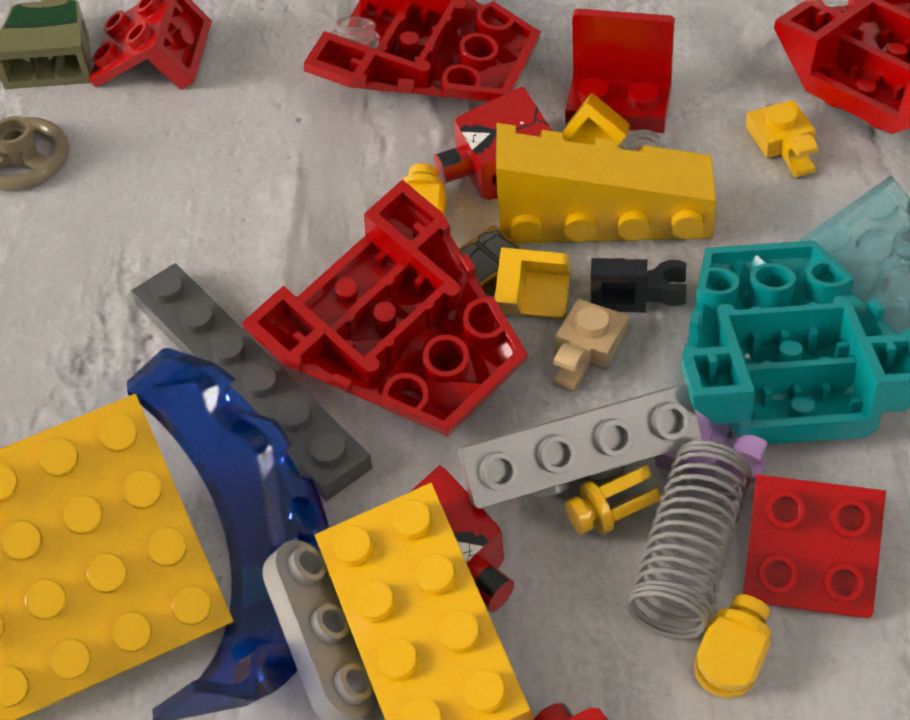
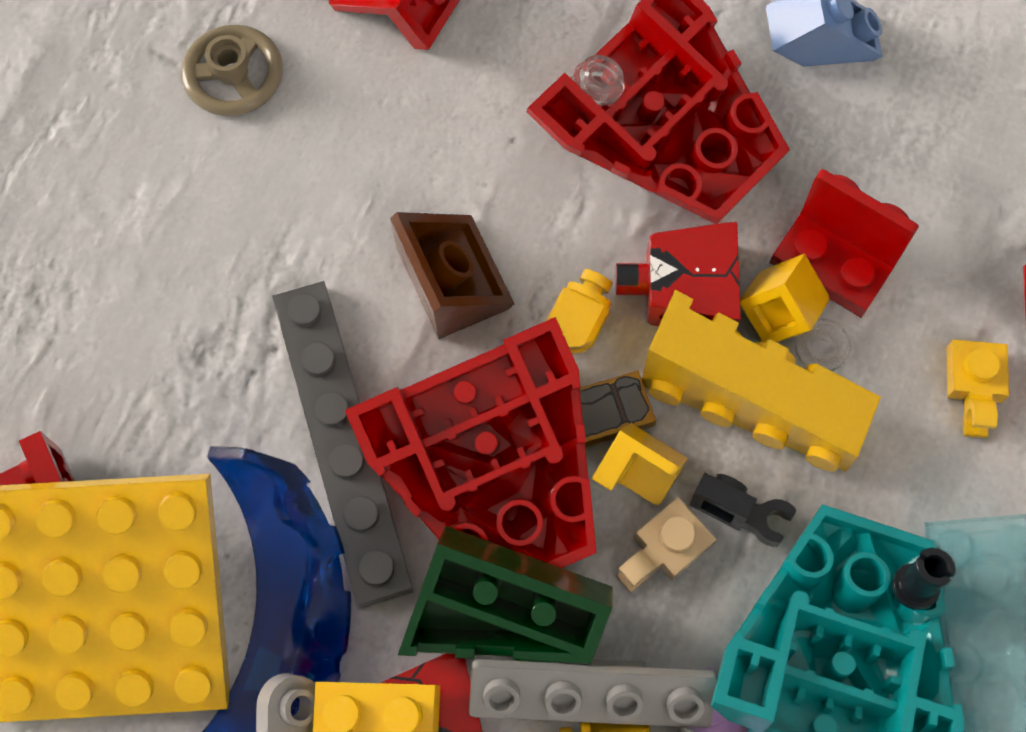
camera: 20 degrees right, 20 degrees up
none -> reddish brown slope [390,212,515,339]
none -> dark green wedge [398,526,613,664]
none -> black pin [892,548,956,610]

